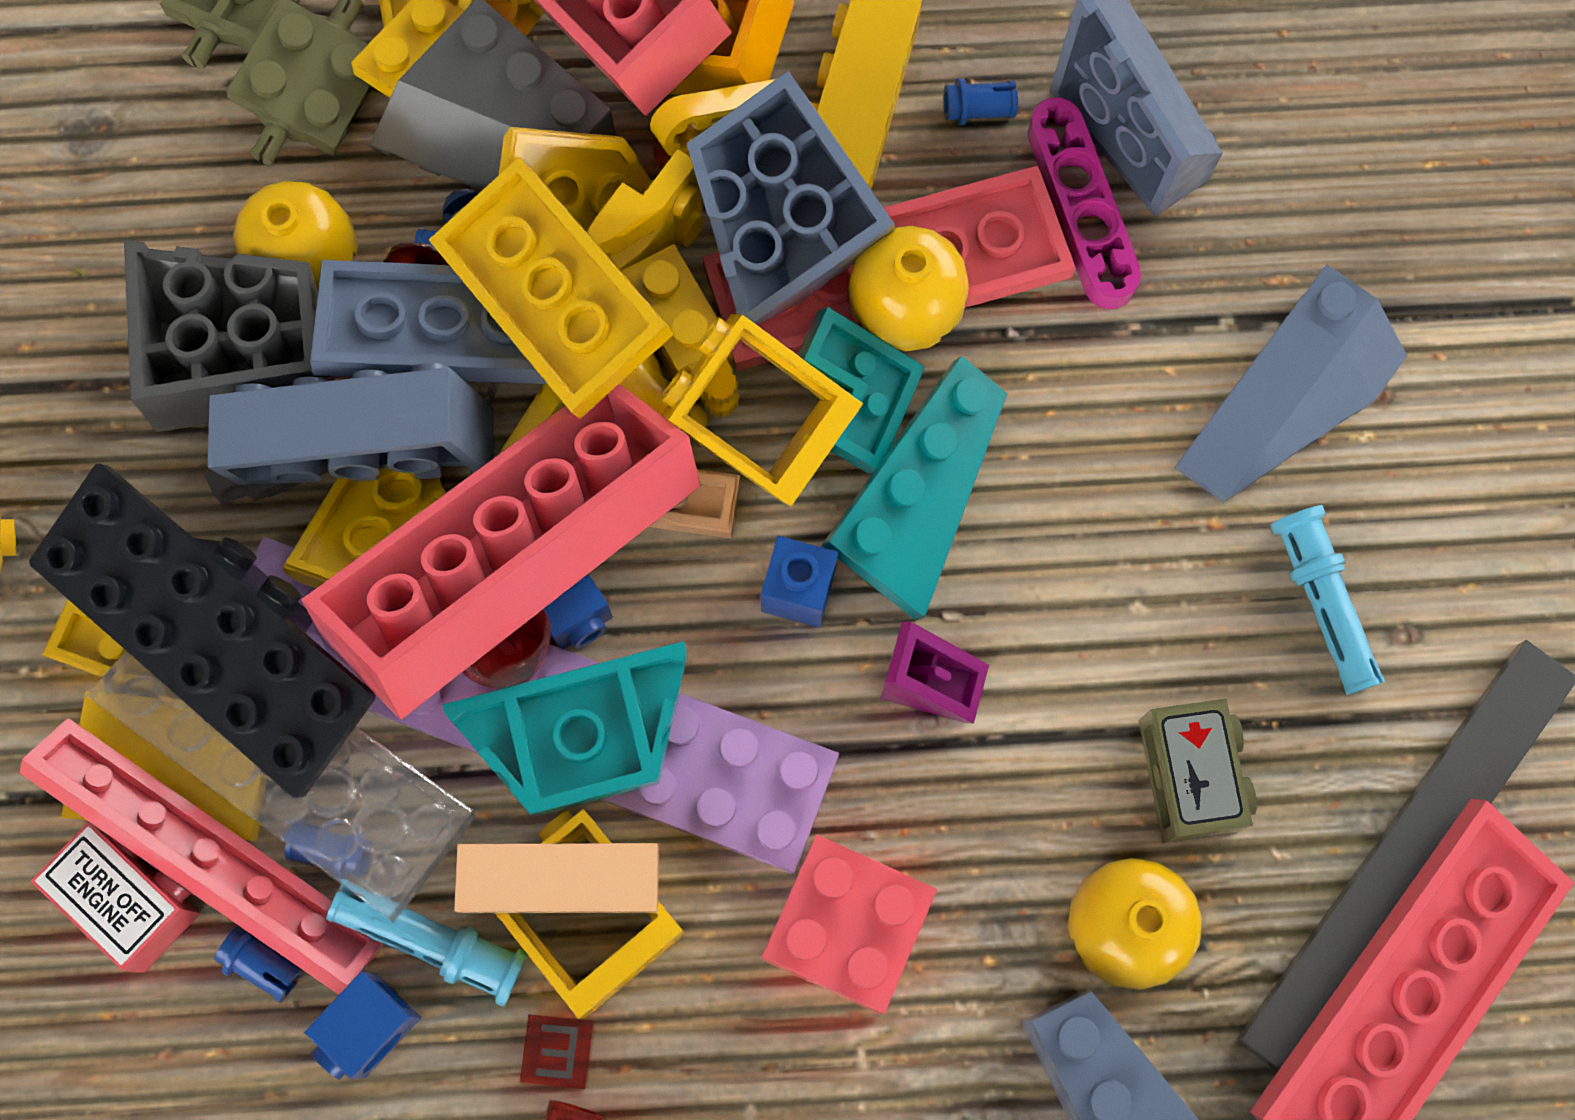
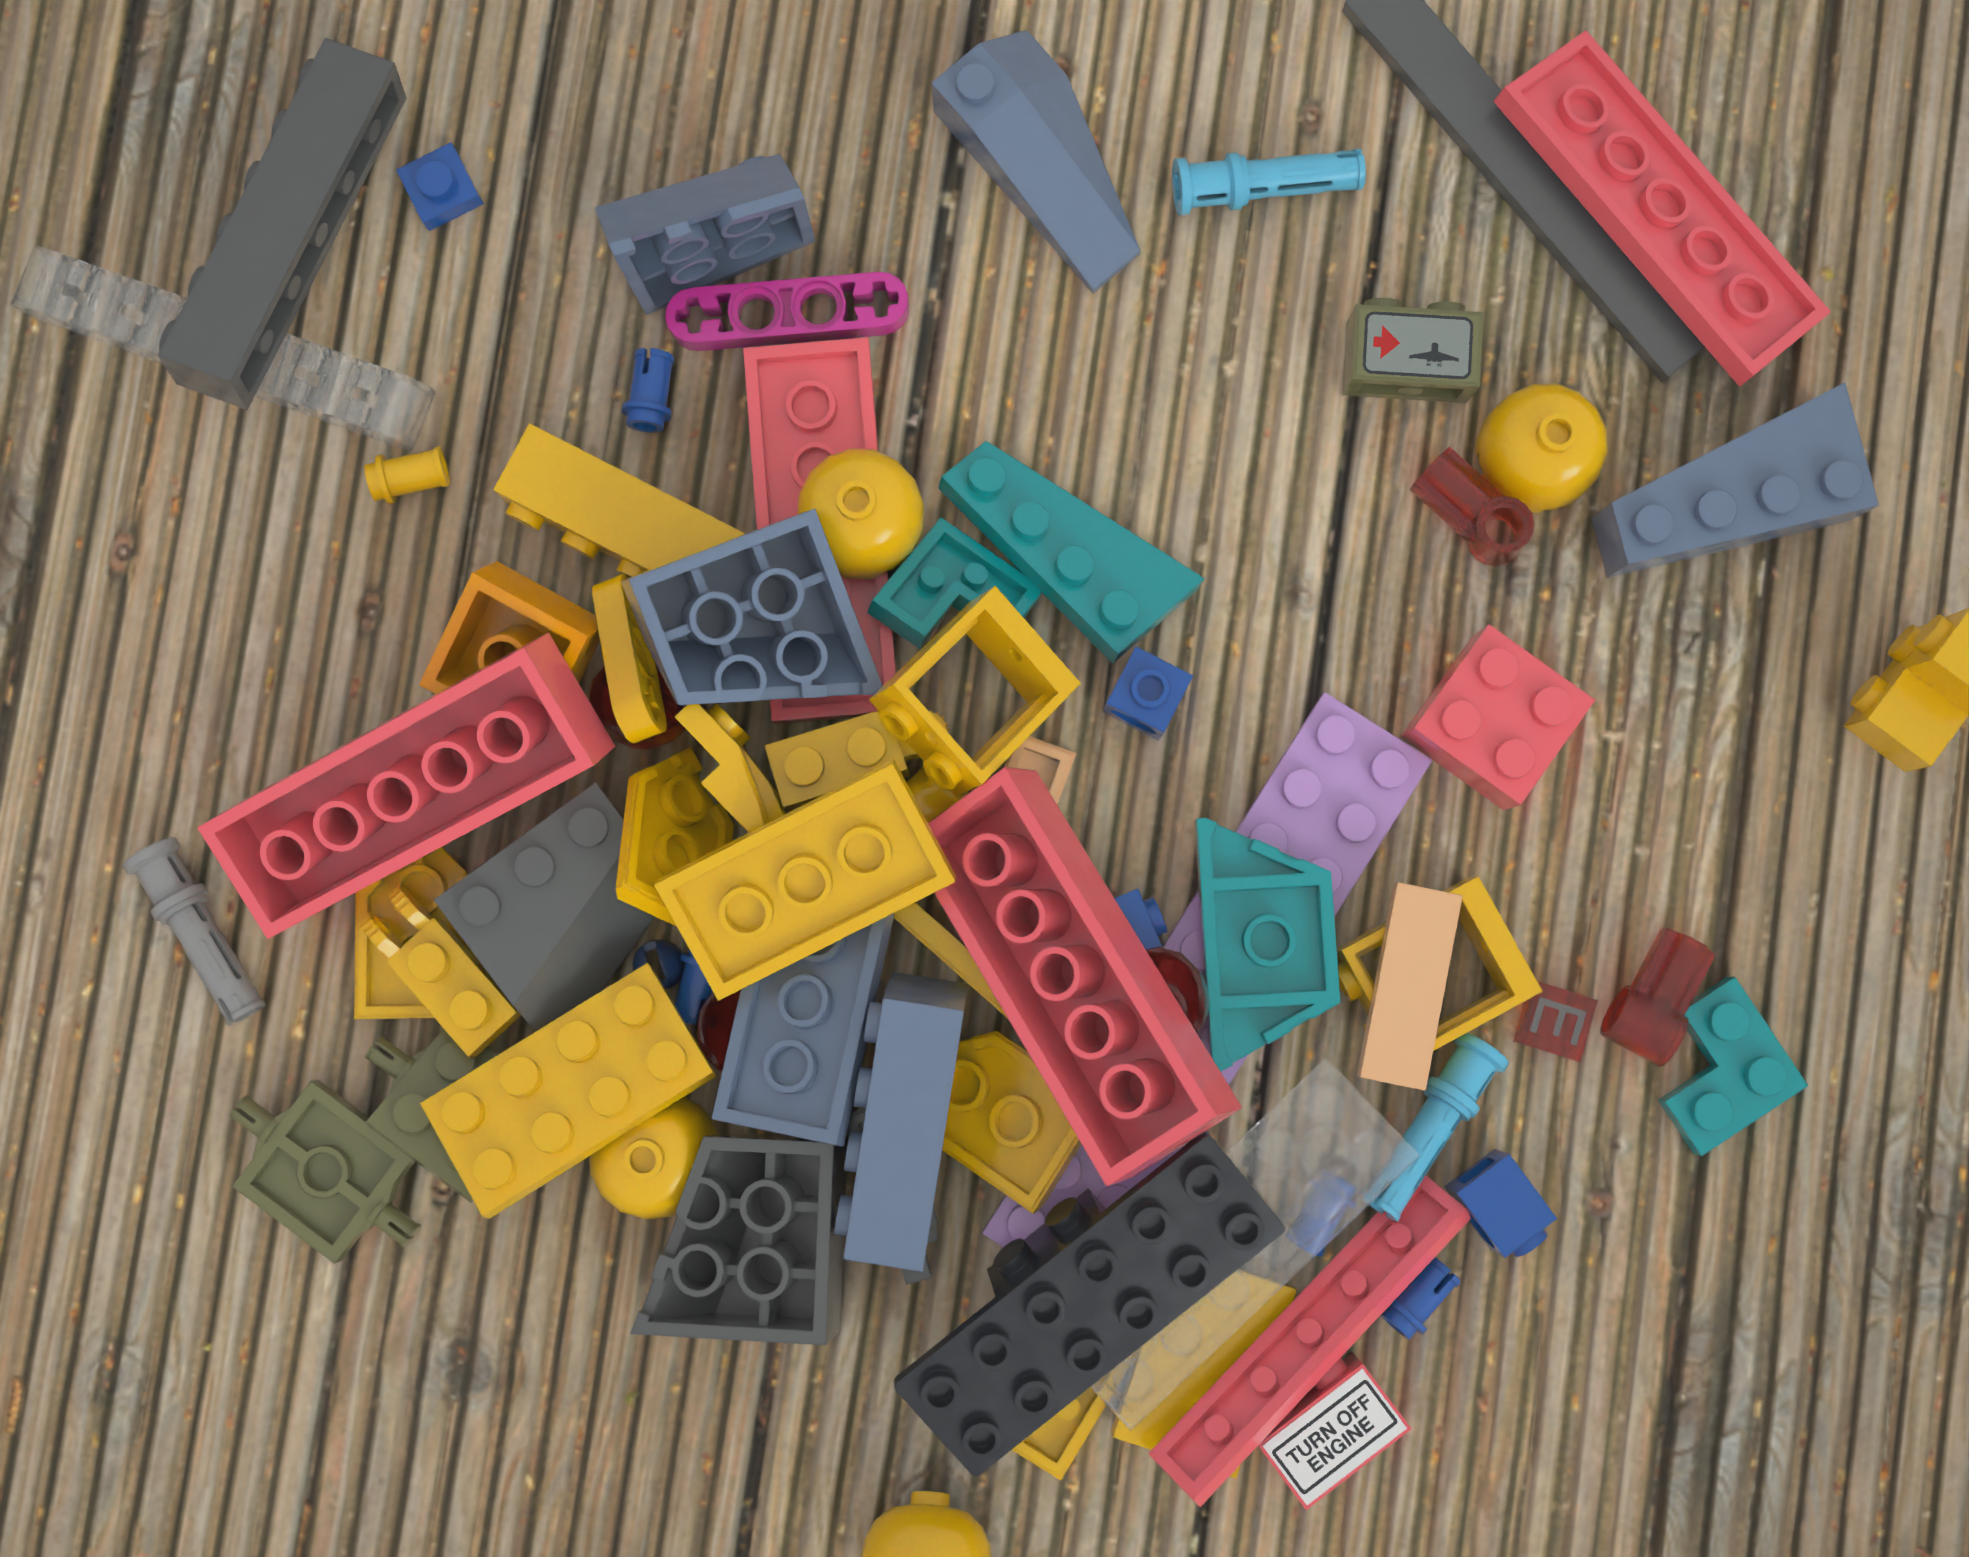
camera: 70 degrees left, 10 degrees up
magenta slope [880,621,989,724] -> none
none -> yellow plate [420,963,717,1219]
none -> clear red piece [1410,446,1535,566]

